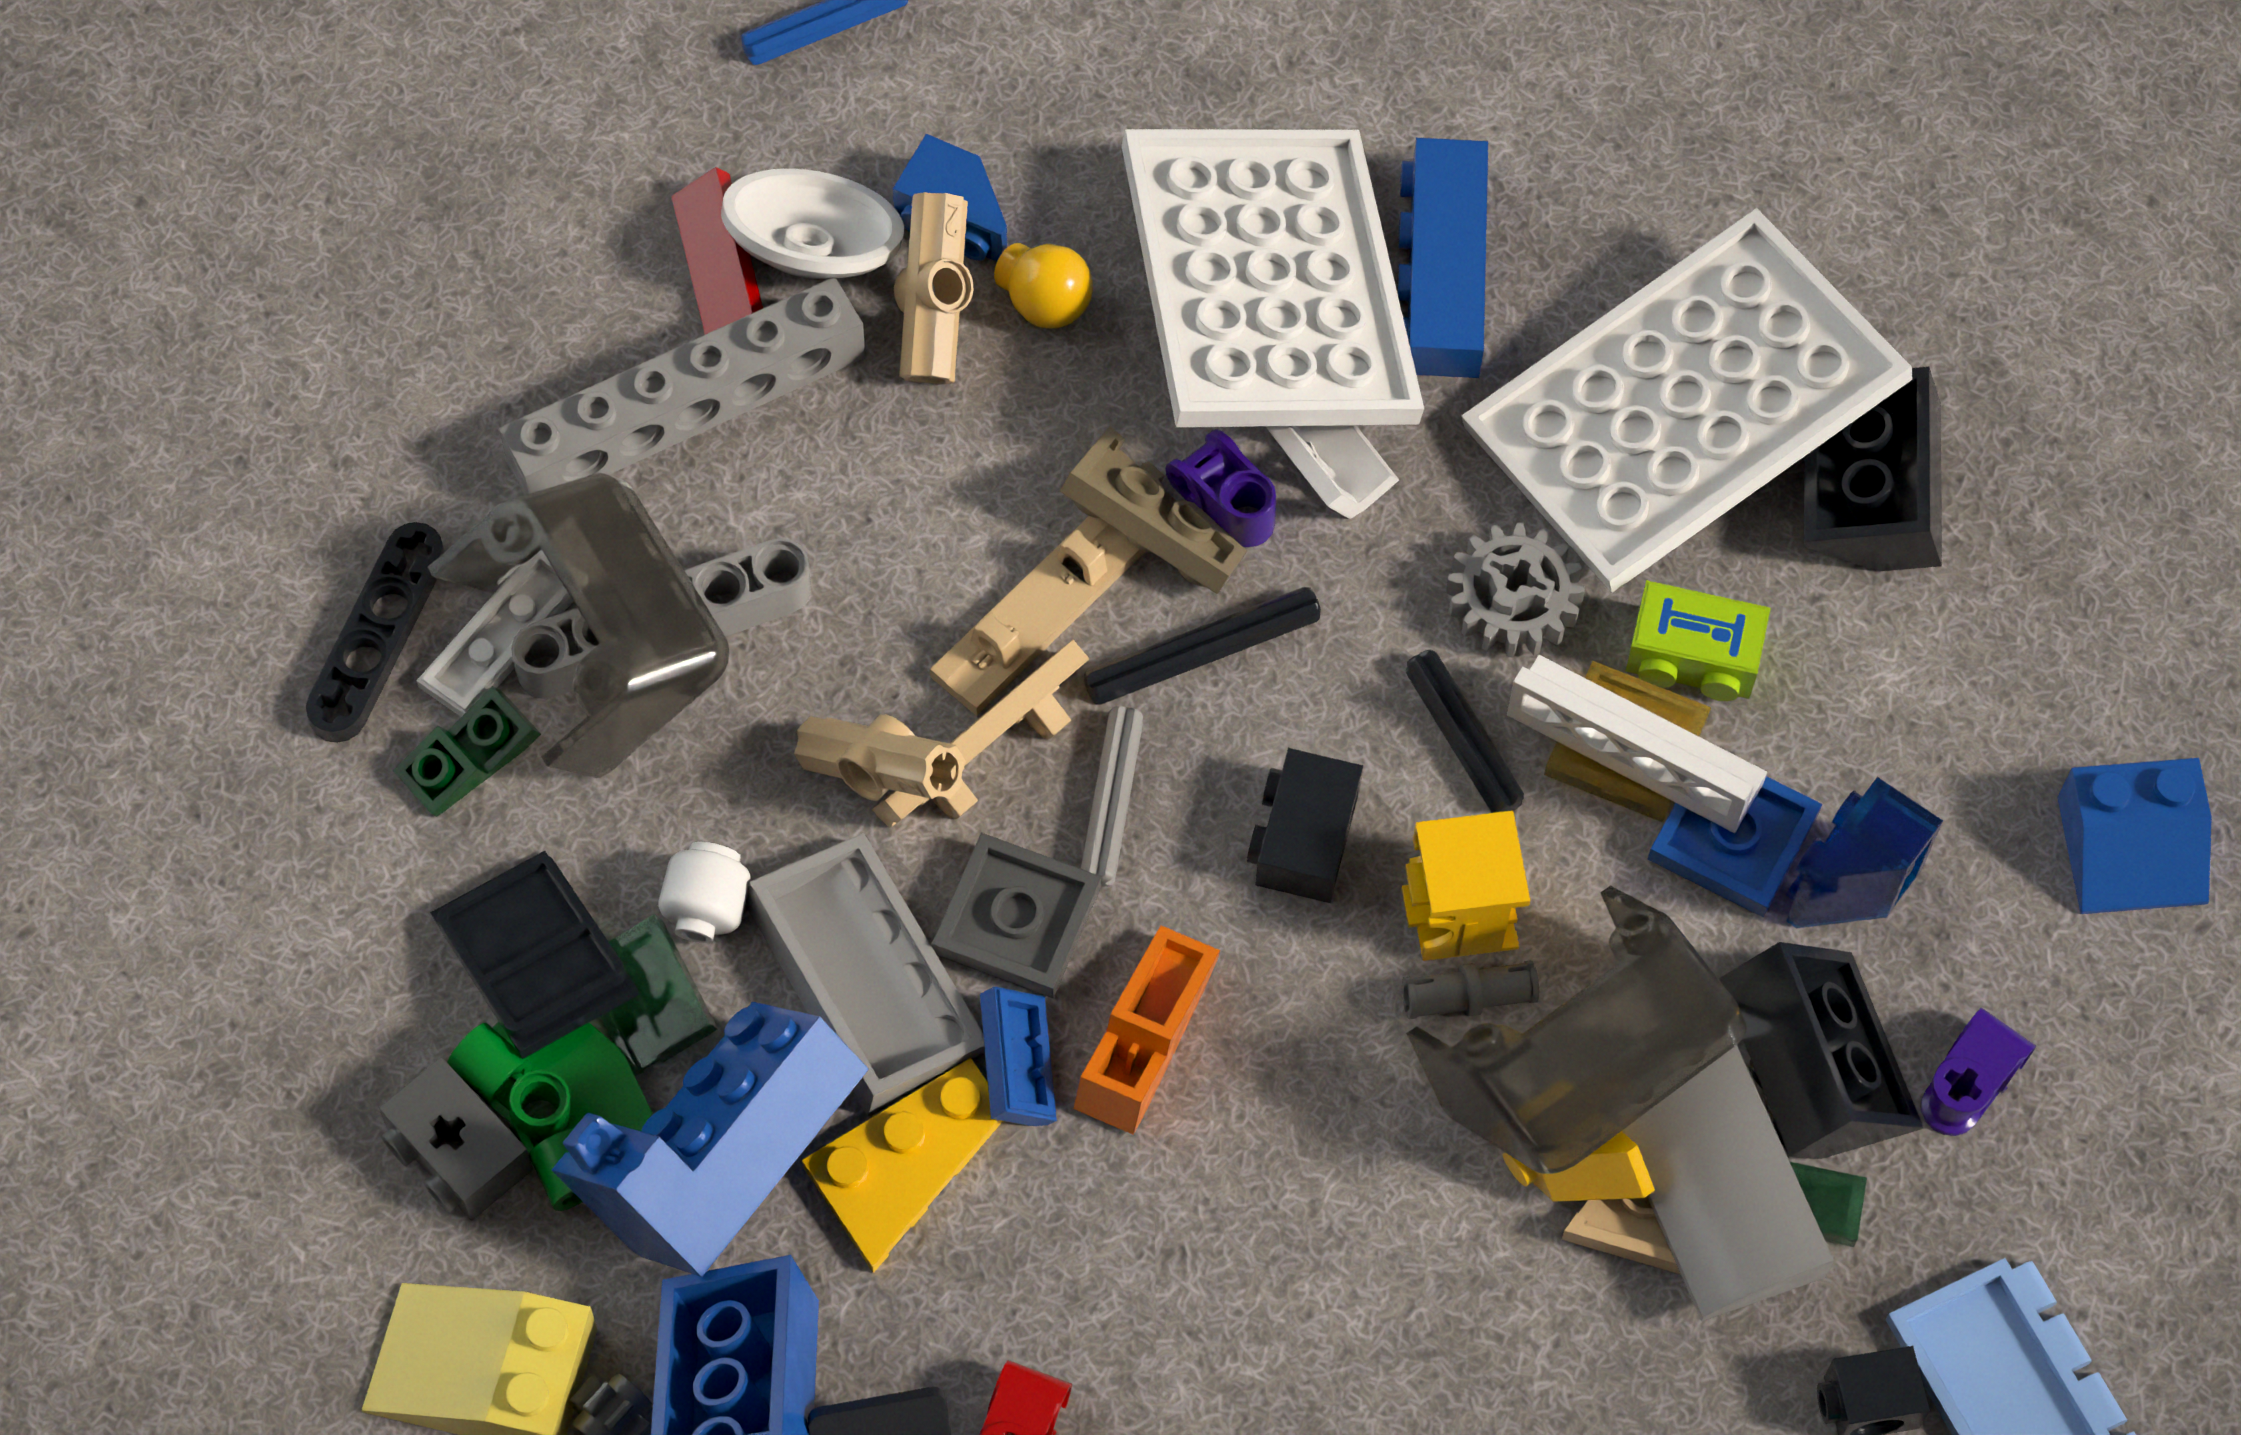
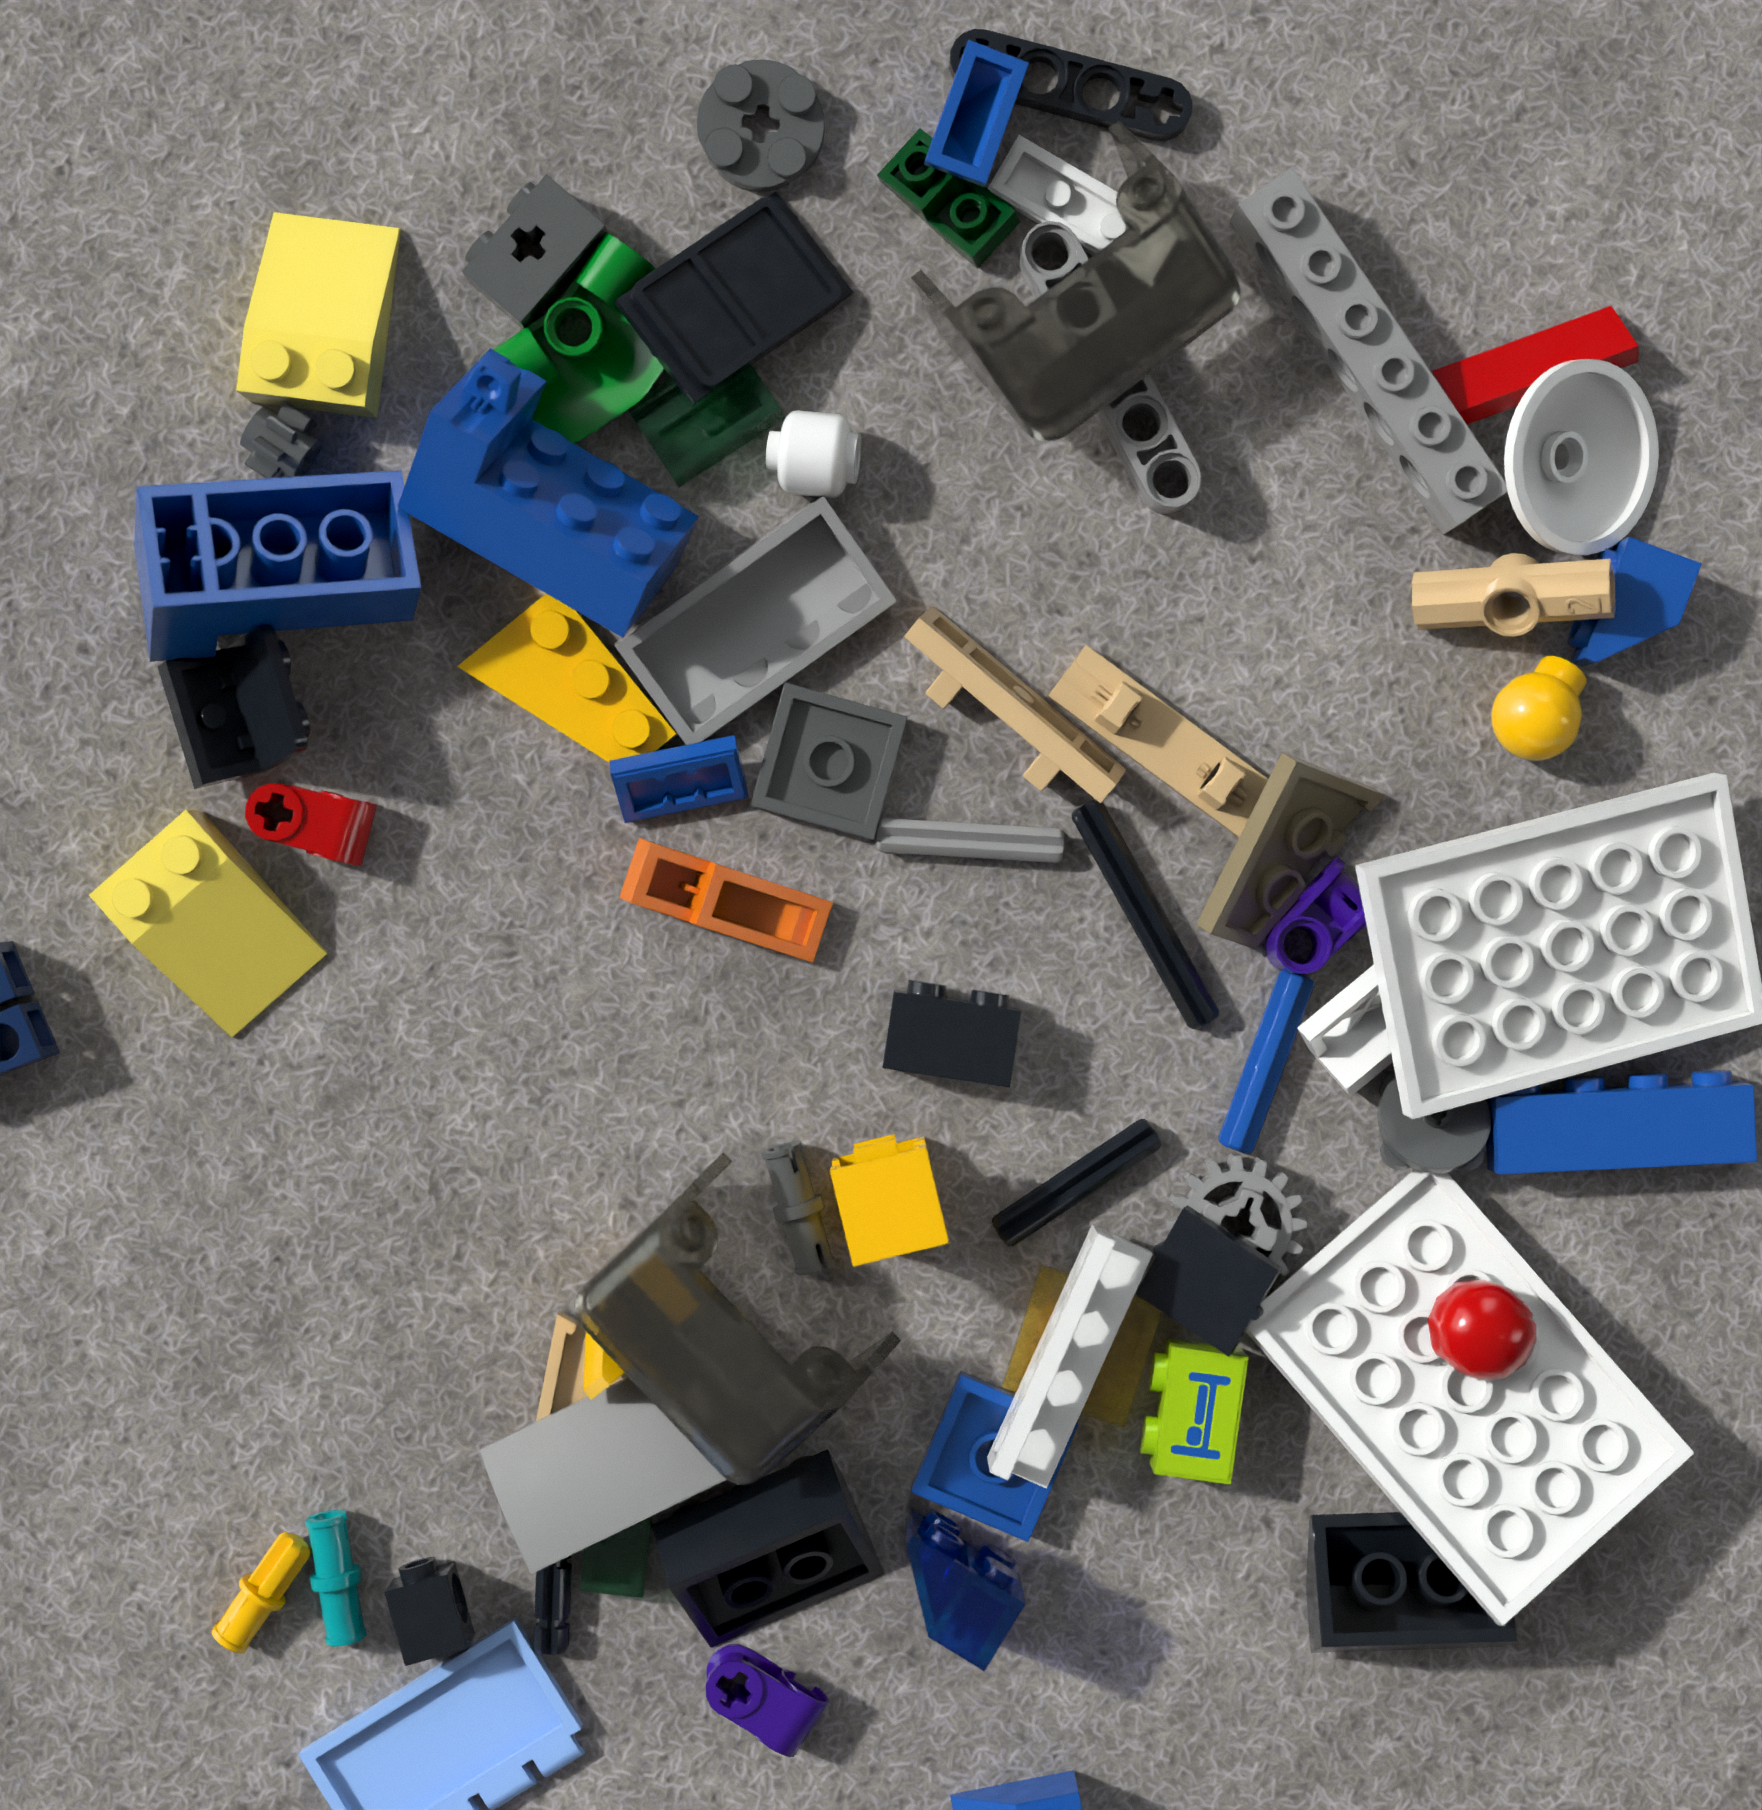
camera: 90 degrees right, 25 degrees up
tan piece [794,714,966,801] -> none
none -> black axle [533,1555,572,1655]
none -> dark grey plate [697,60,825,192]
none -> blue slope [924,39,1029,187]
none -> black piece [1136,1205,1282,1357]
none -> blue axle [1218,970,1315,1154]
none -> dark grey piece [1377,1070,1491,1174]
none -> red hair [1428,1280,1537,1381]

